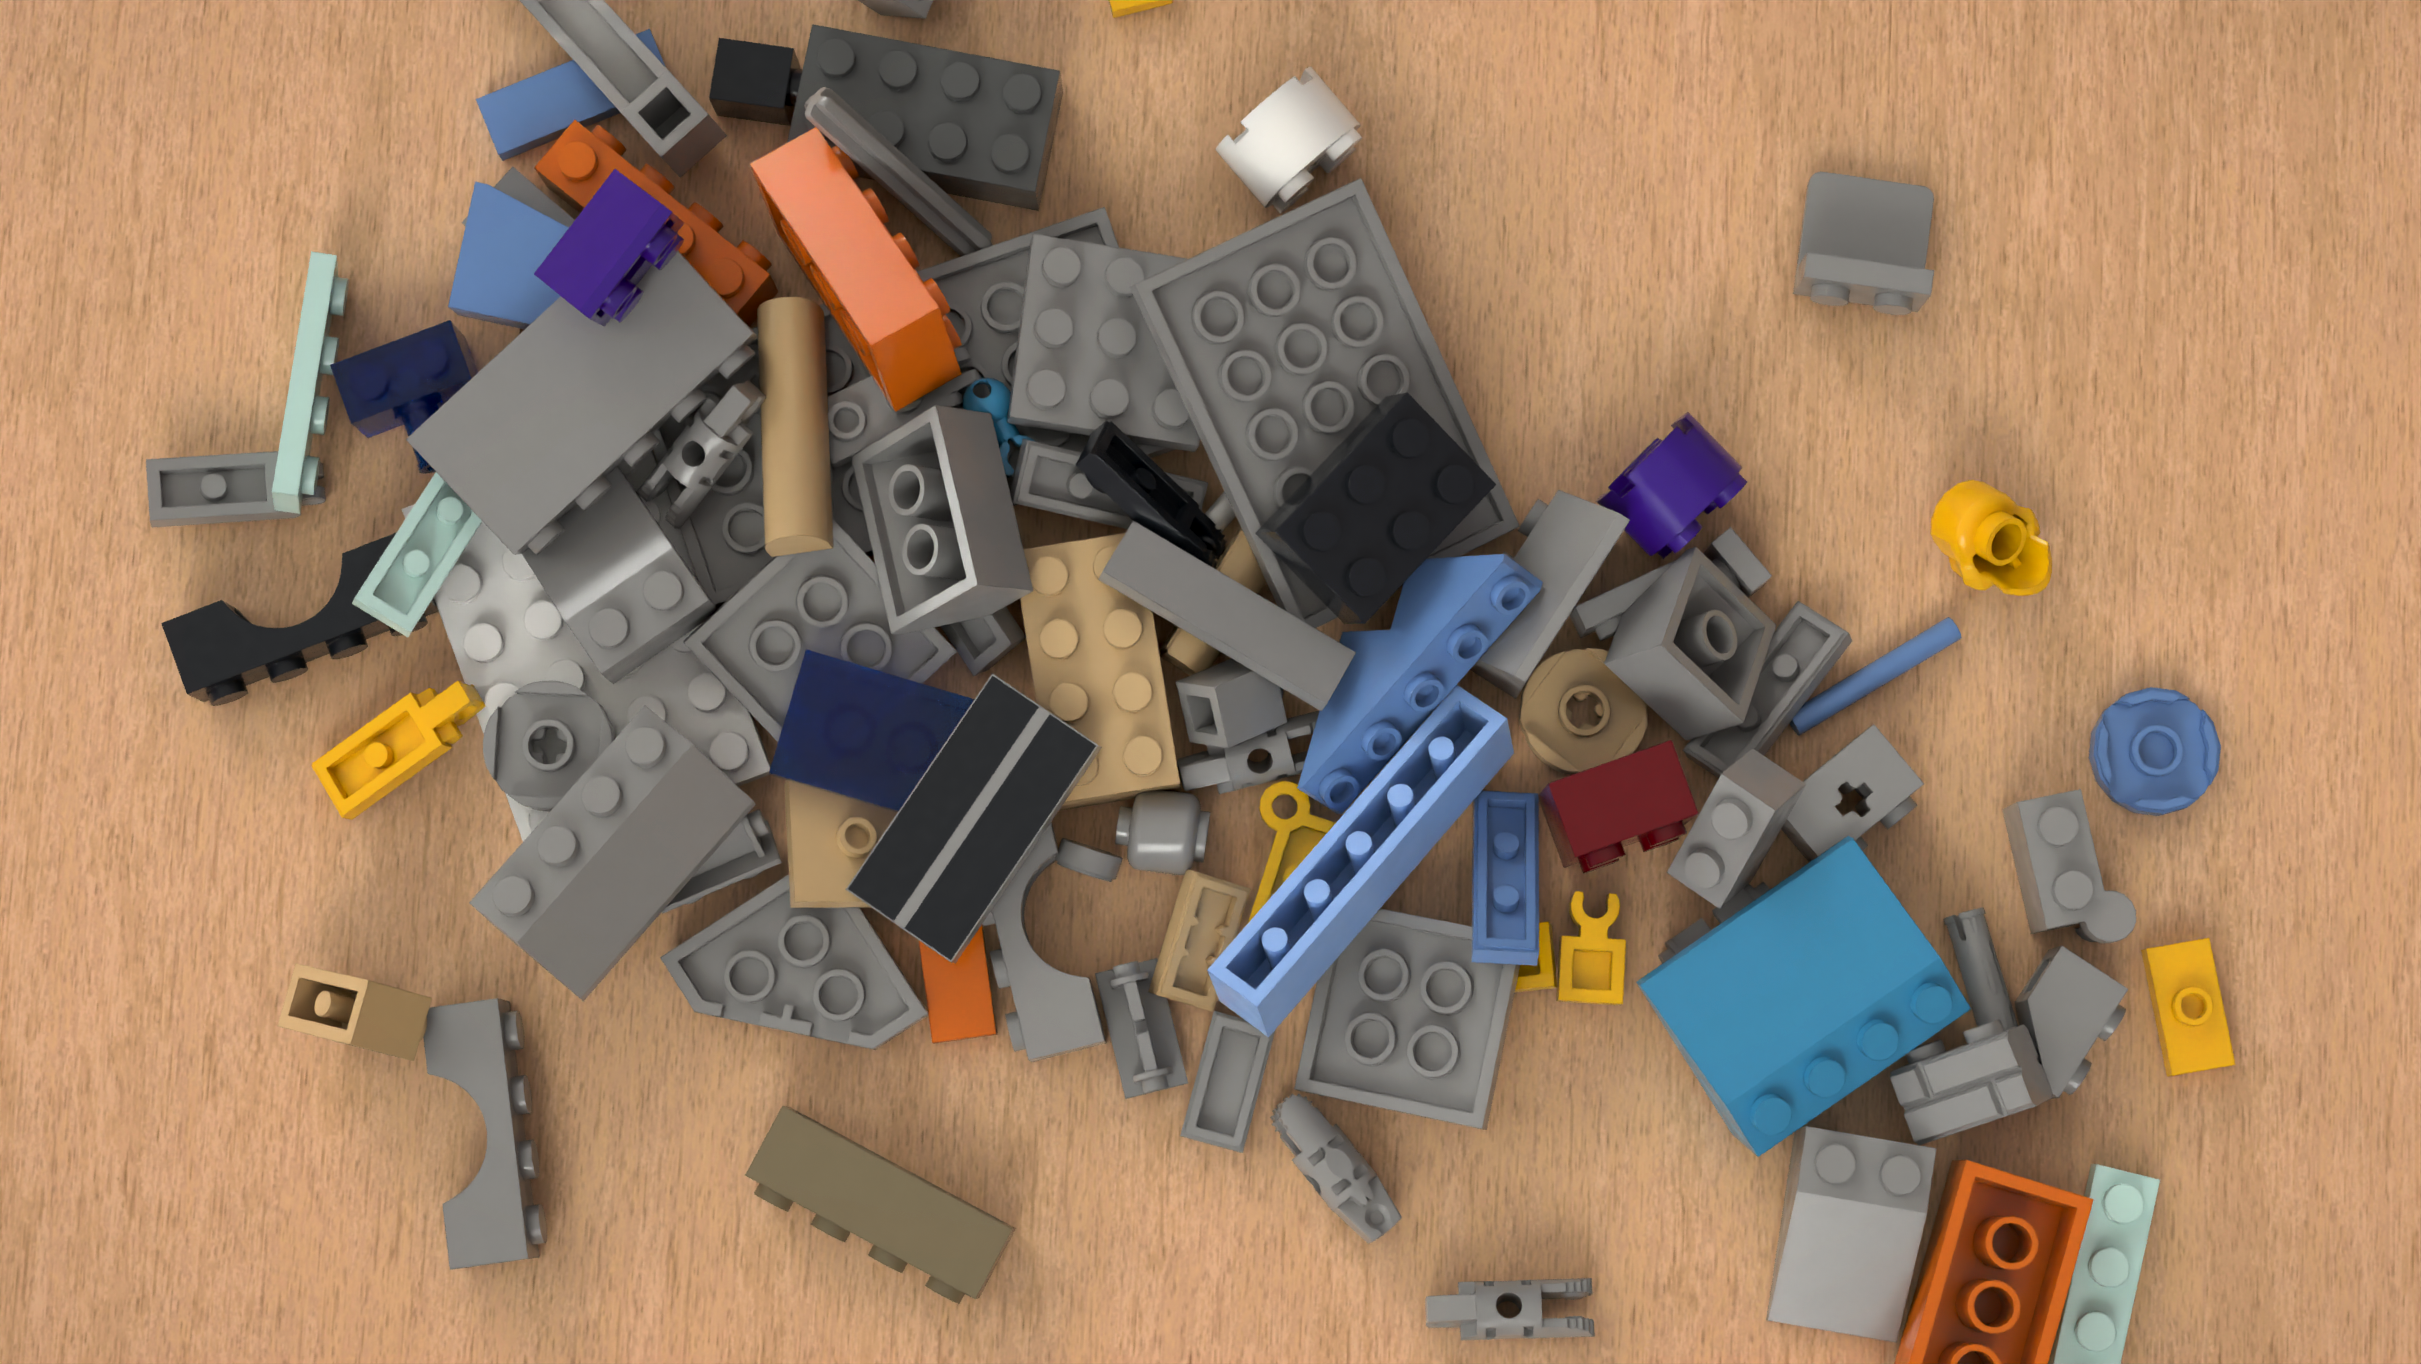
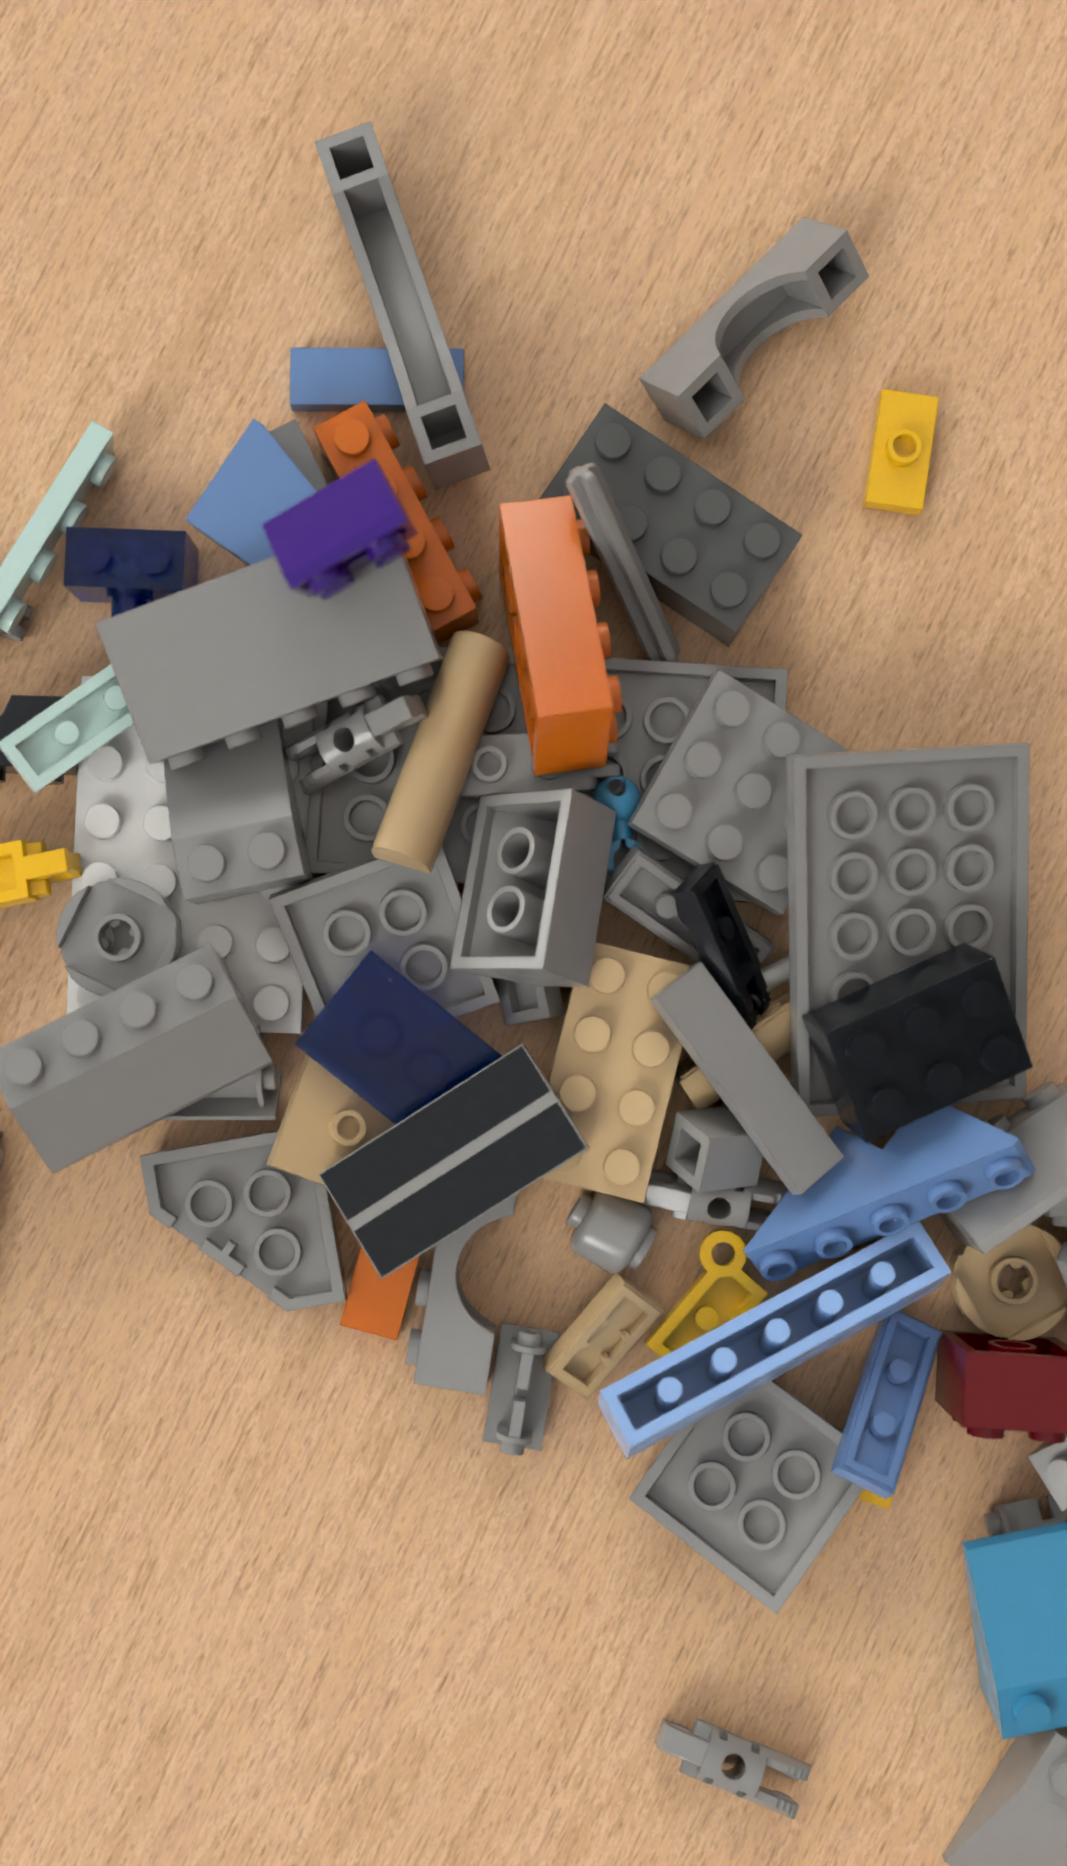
camera: 20 degrees right, 5 degrees up
black brick [709,38,802,126] -> none
dark tan brick [745,1106,1016,1304] -> none
light grey tile [1055,838,1123,882] -> none
light grey tile [1180,1011,1276,1153] -> none
white brick [1216,67,1362,214] -> none
light grey hinge [1270,1094,1402,1244] -> none
yellow plate [1556,891,1626,1005] -> none

